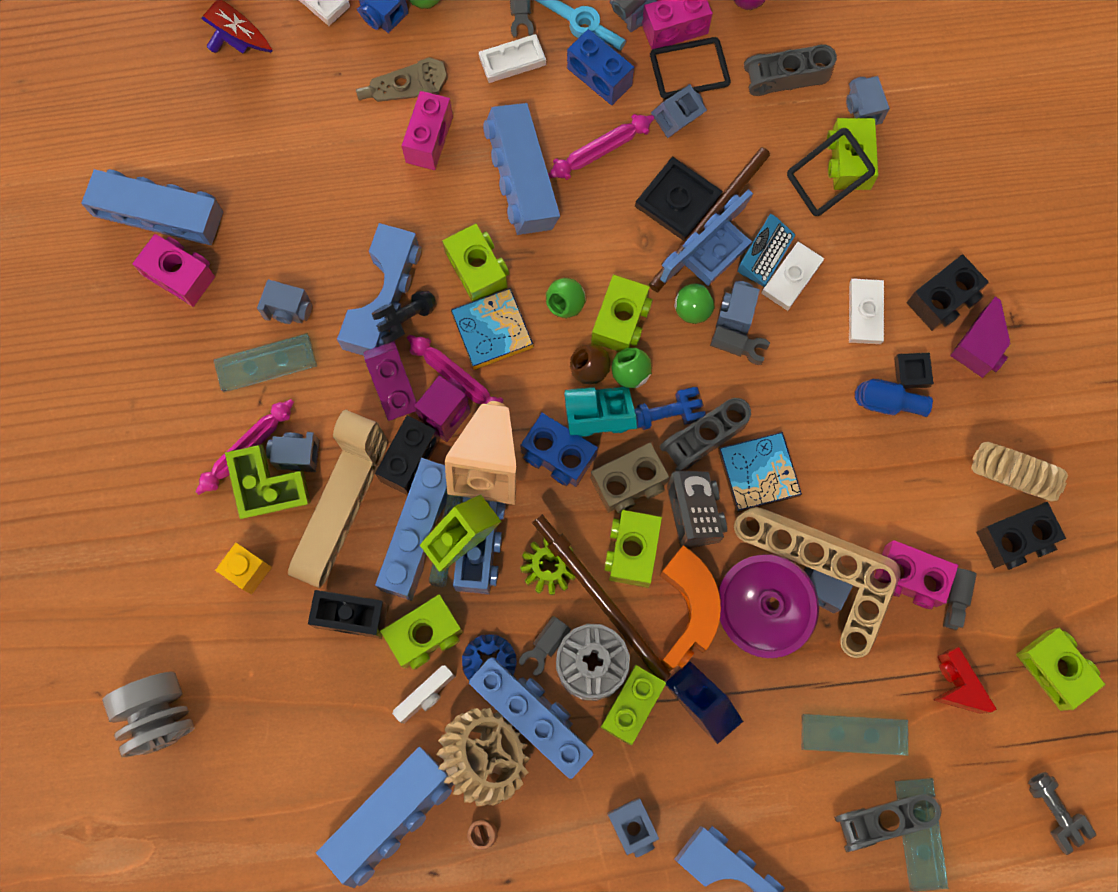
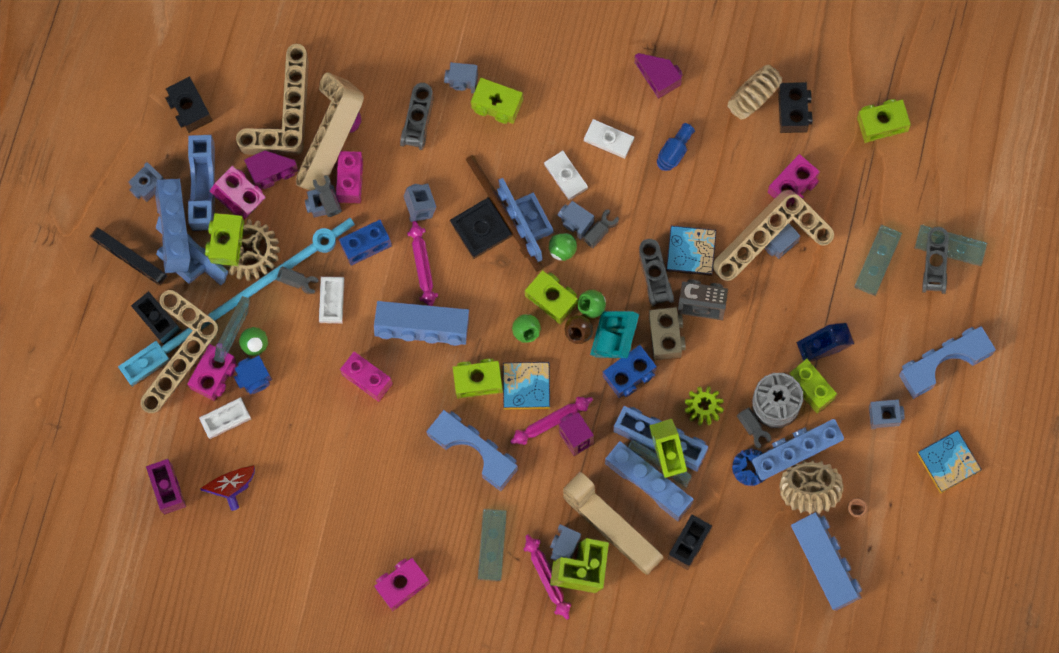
camera: 65 degrees left, 0 degrees up
medium blue brick [81,169,223,246] -> none
yellow brick [215,543,272,595] -> none
sand blue brick [257,279,312,324] -> none
dark tan piece [356,57,447,102] -> none
magenta brick [363,341,417,421] -> none
black hinge [371,290,436,344] -> none
black brick [375,415,440,495] -> none
lime brick [380,594,463,670] -> none
white plate [392,665,456,724] -> none
light nougat slope [445,401,517,505] -> none
reddish brown bar [532,514,671,681] -> none
lime brick [604,510,662,588] -> none
blue hinge [634,387,706,430] -> none
black piece [650,37,731,99] -> none
orange arch [660,545,721,671] -> none
magenta dish [719,554,819,658] -> none
slope [737,214,795,287] -> none
black piece [787,128,875,216] -> none
black plate [894,353,934,389] -> none
black brick [907,254,989,331] -> none
red slope [933,647,997,714] -> none
dark grey bar [943,568,977,630] -> none
dark grey hinge [1028,772,1096,855] -> none

